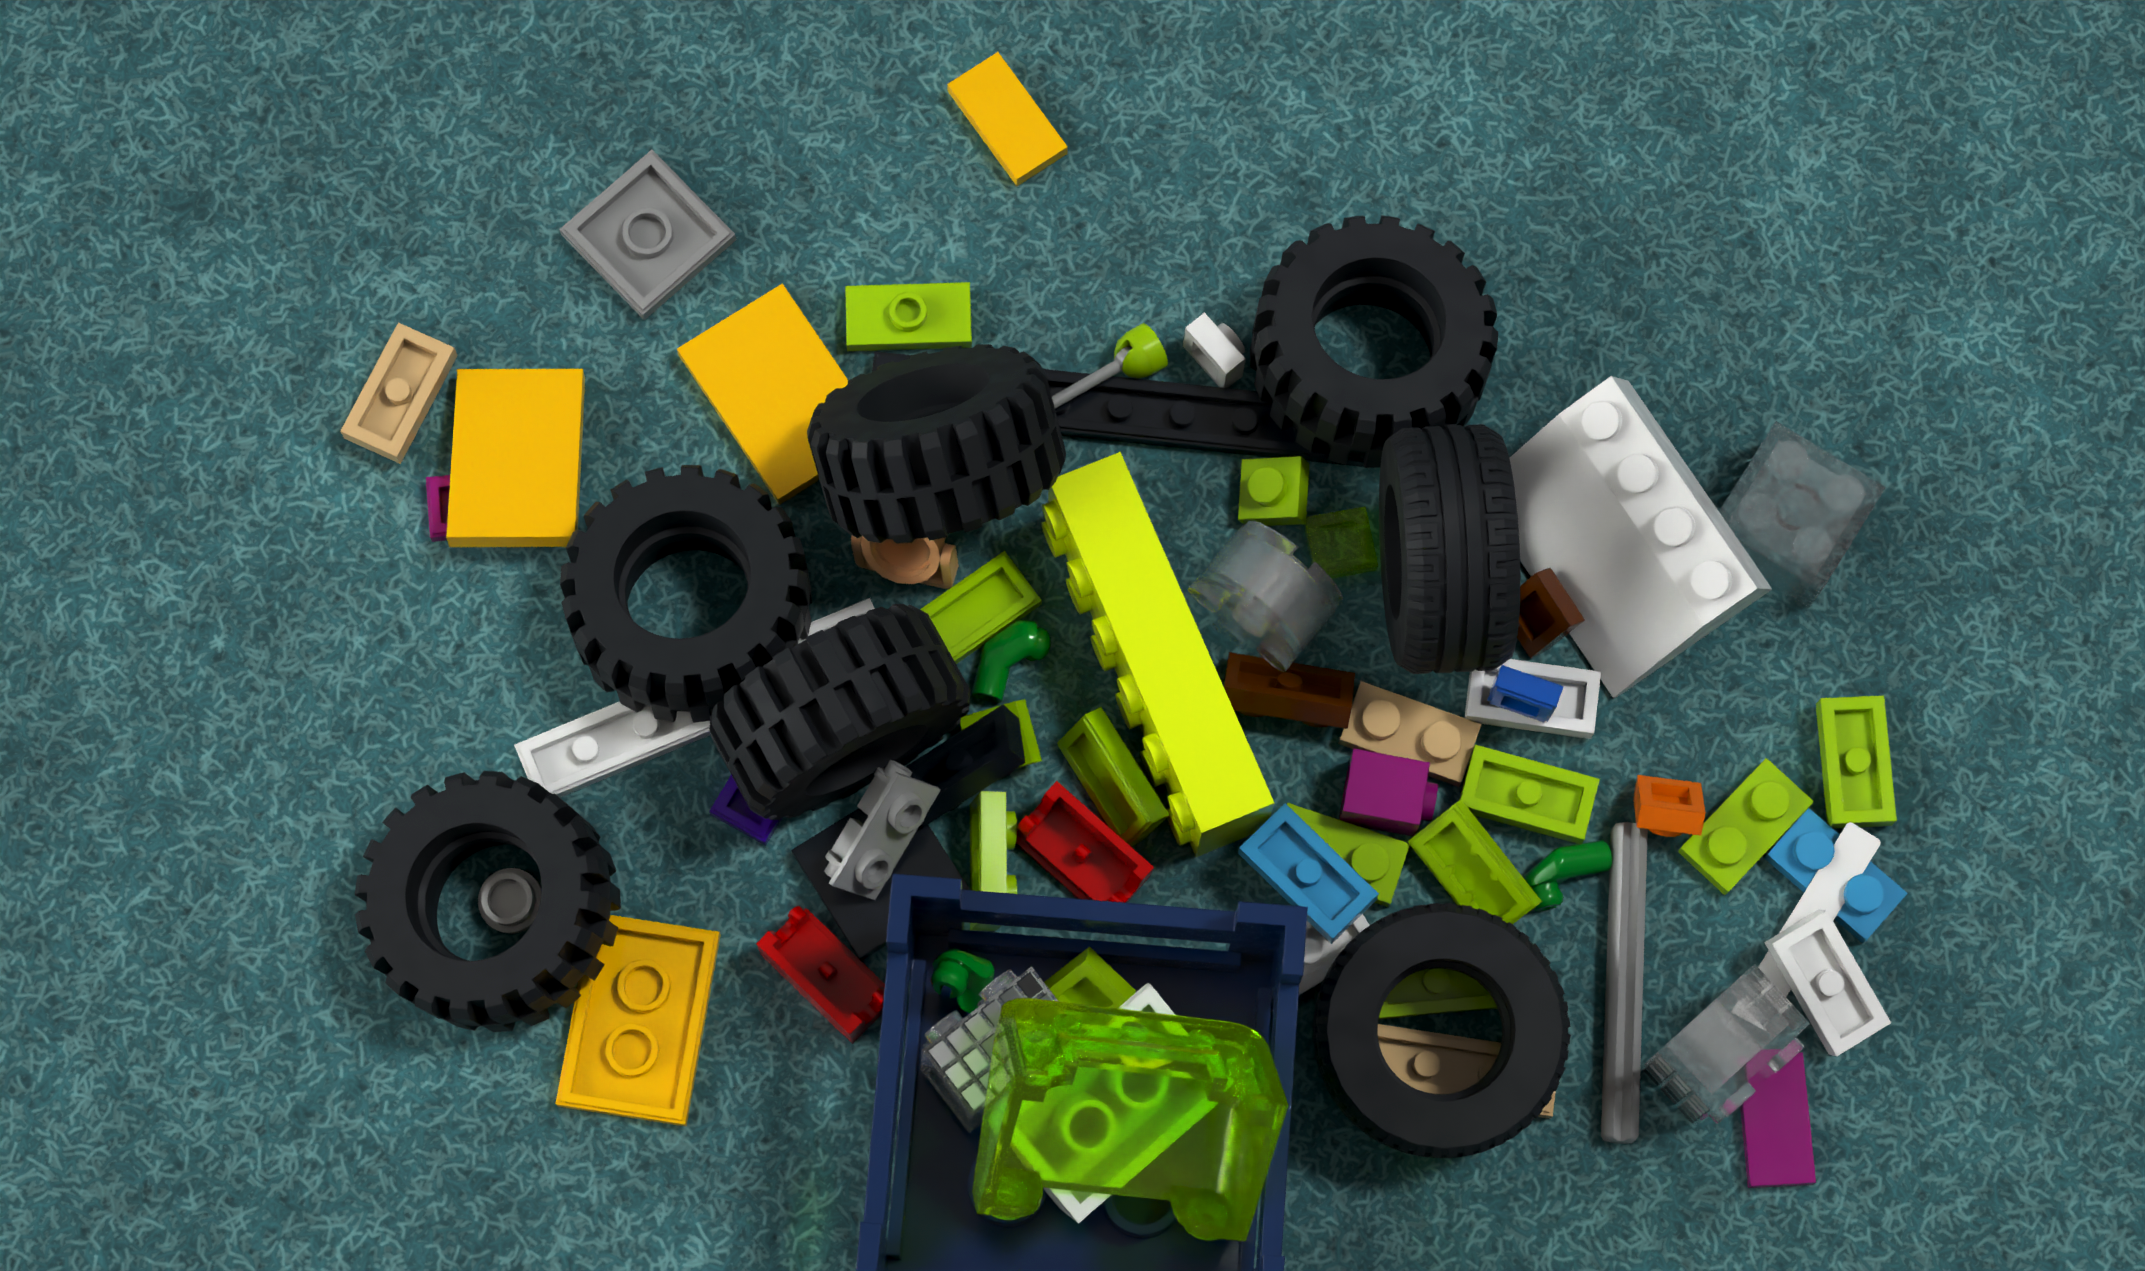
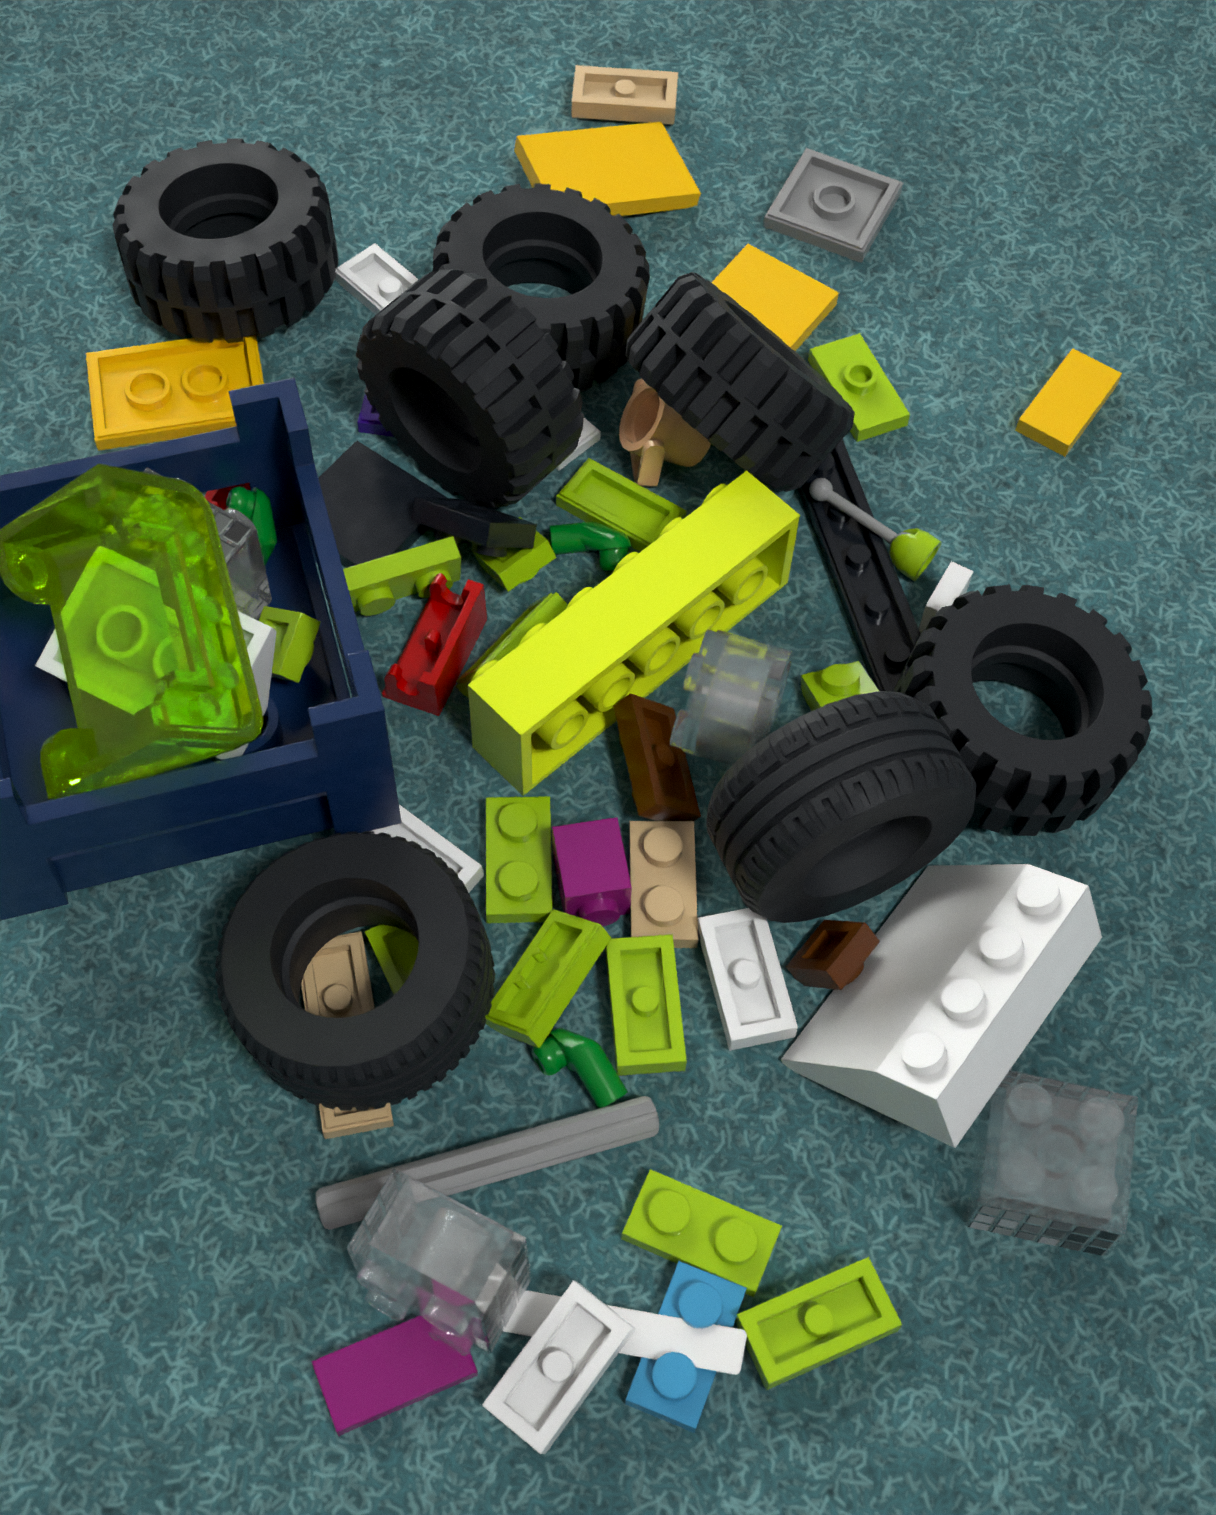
camera: 70 degrees right, 15 degrees down
light grey hinge [824,760,940,900] -> none
dark azure plate [1238,803,1379,944] -> none
blue tile [1487,665,1564,723] -> none
orange plate [1633,775,1706,837] -> none

